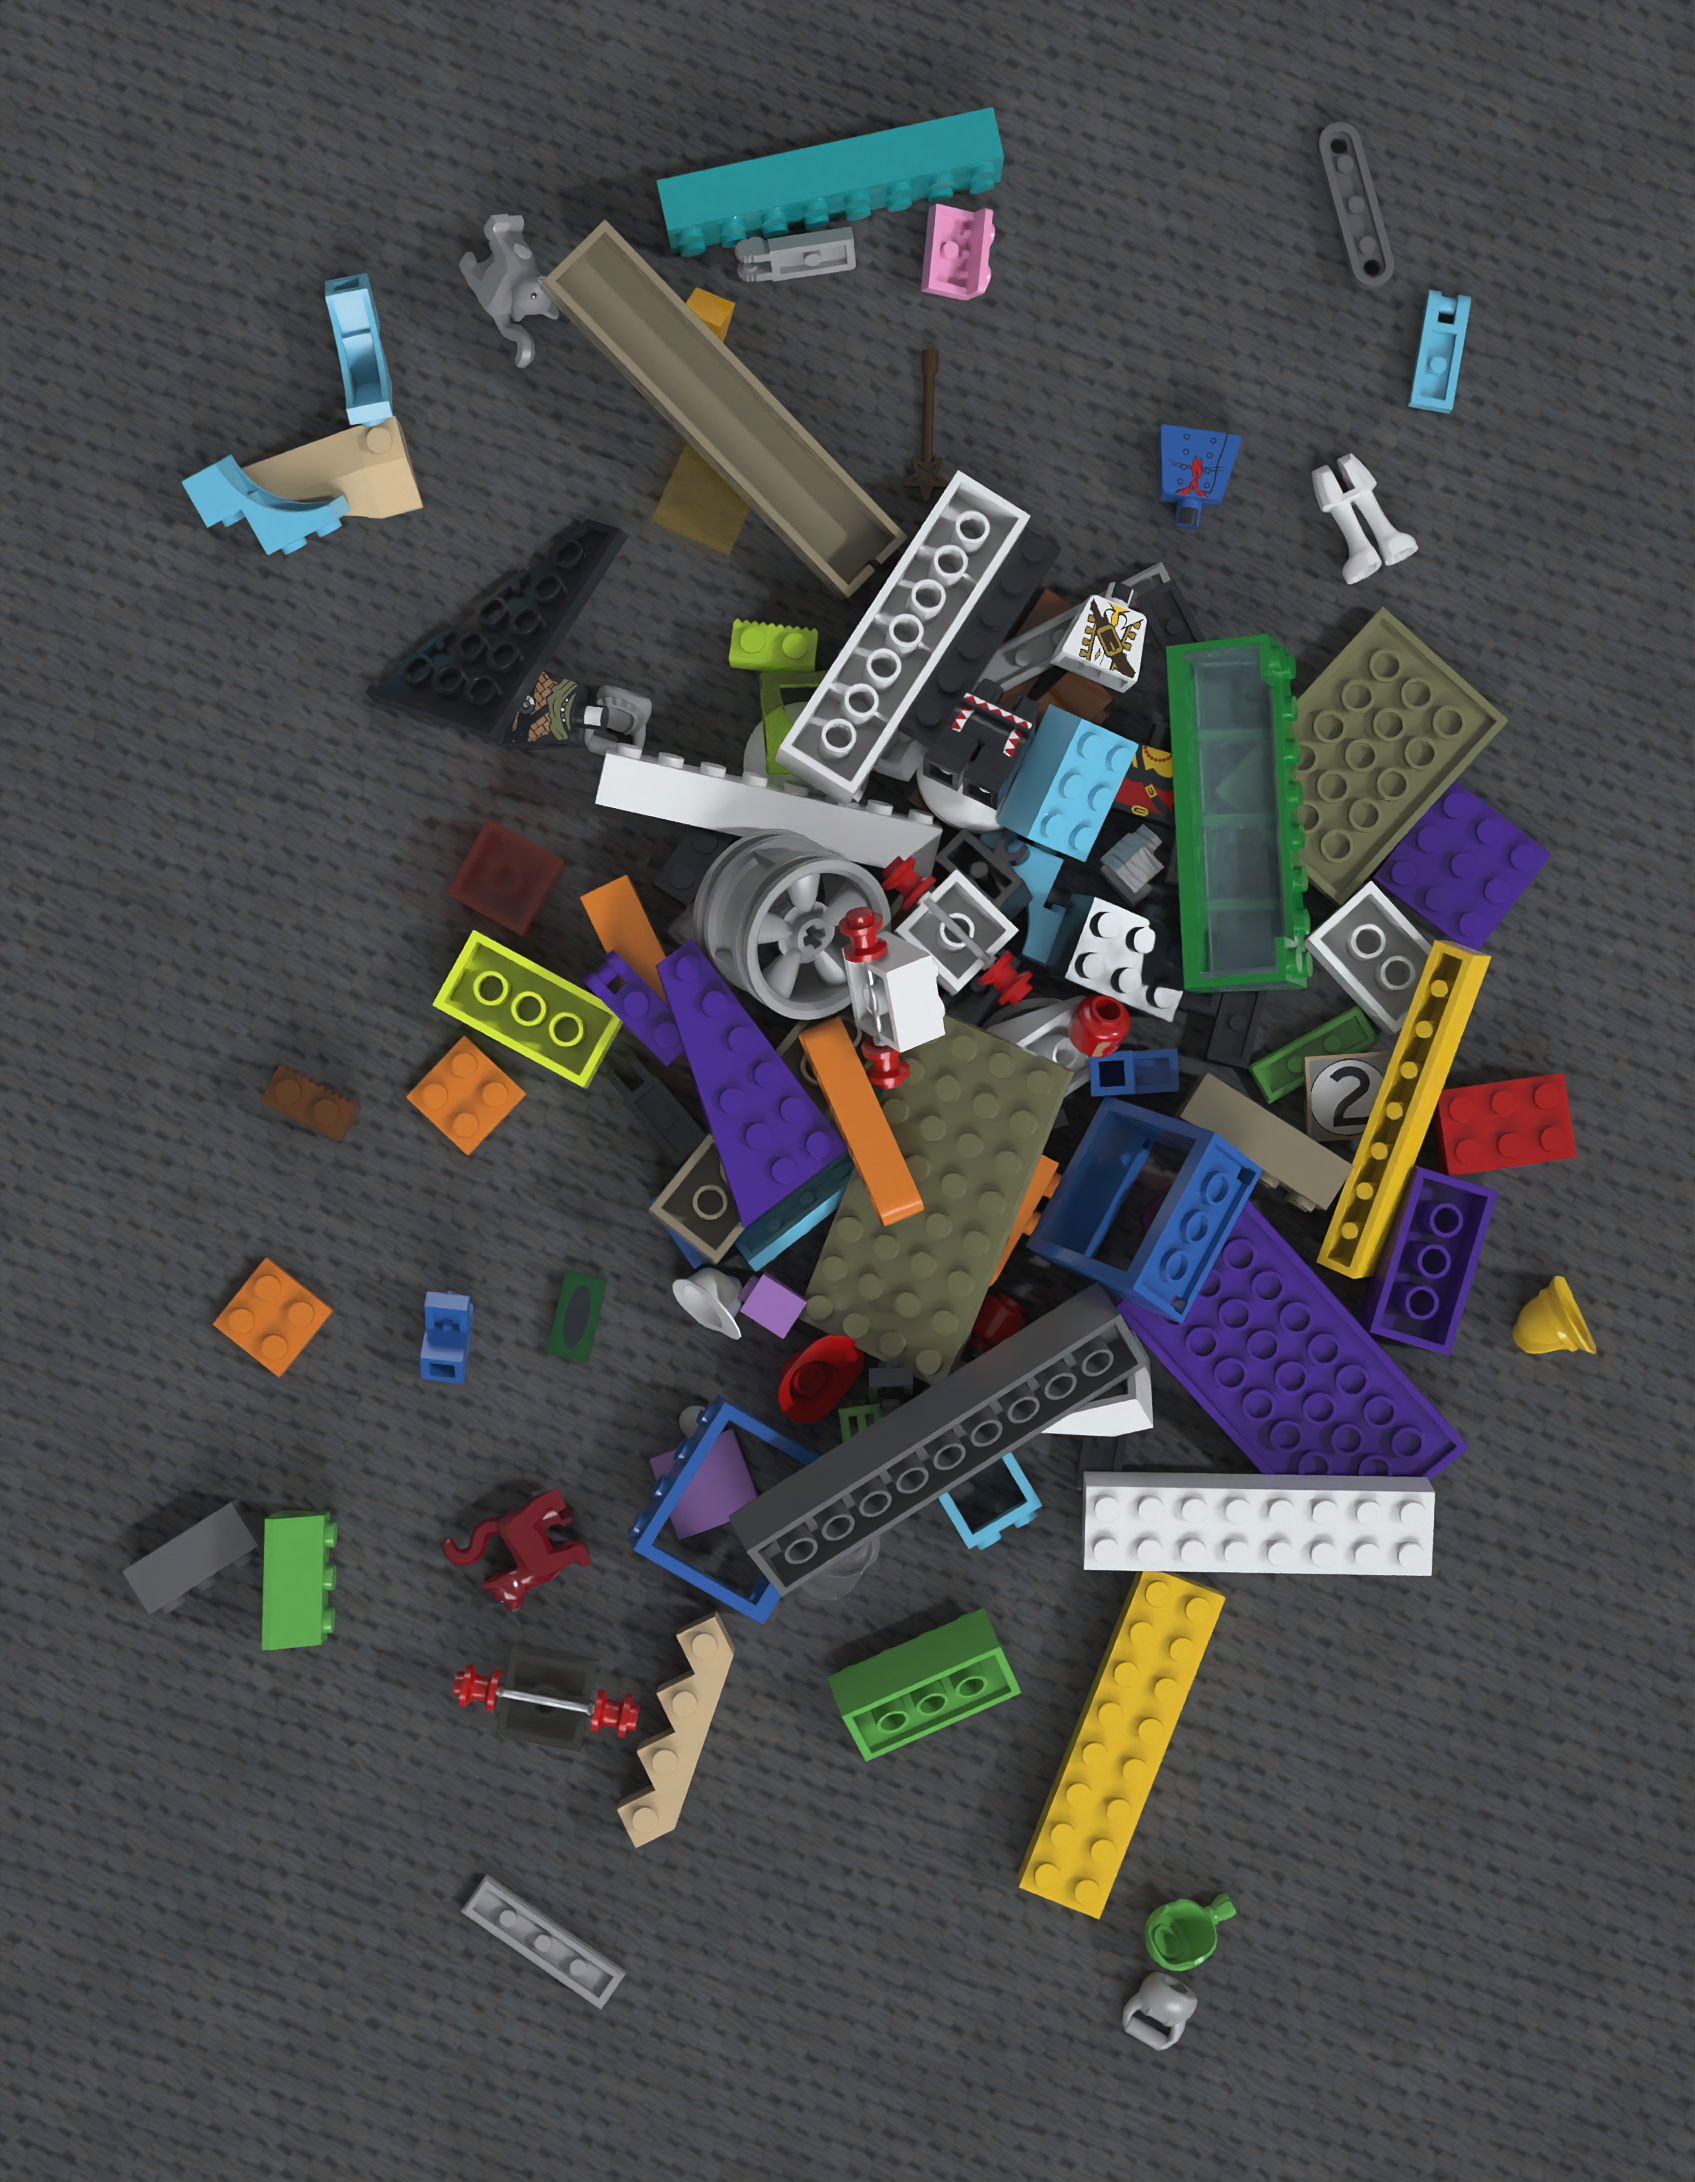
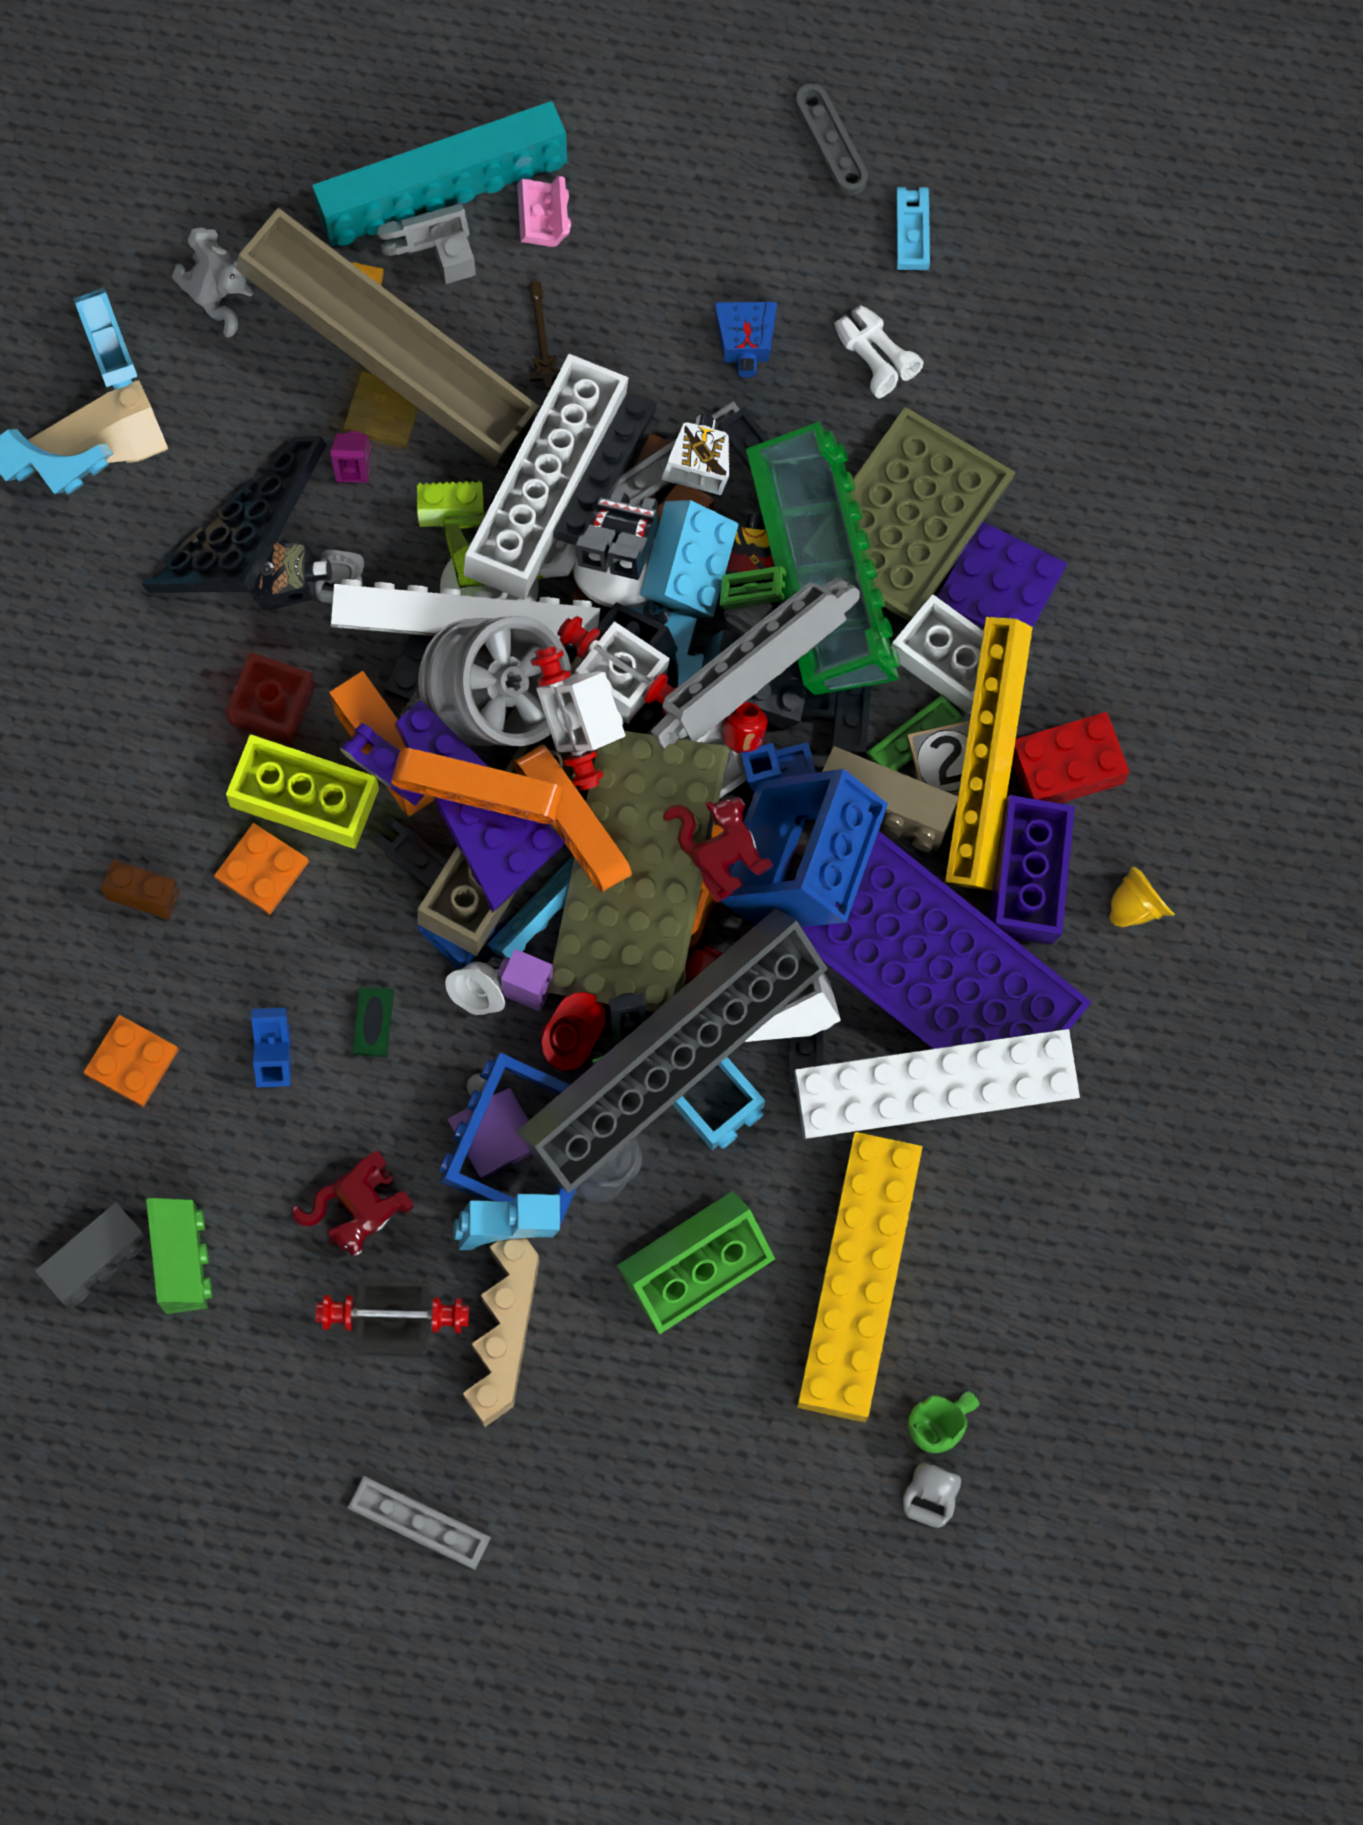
camera: 10 degrees left, 15 degrees down
none -> magenta slope [331,431,371,483]
none -> orange beam [391,748,563,824]
none -> light grey brick [434,231,476,284]
none -> medium azure arch [453,1194,560,1250]
none -> light grey hinge [651,577,860,749]
none -> dark red animal [663,797,773,903]
none -> bright green tile [720,566,786,610]

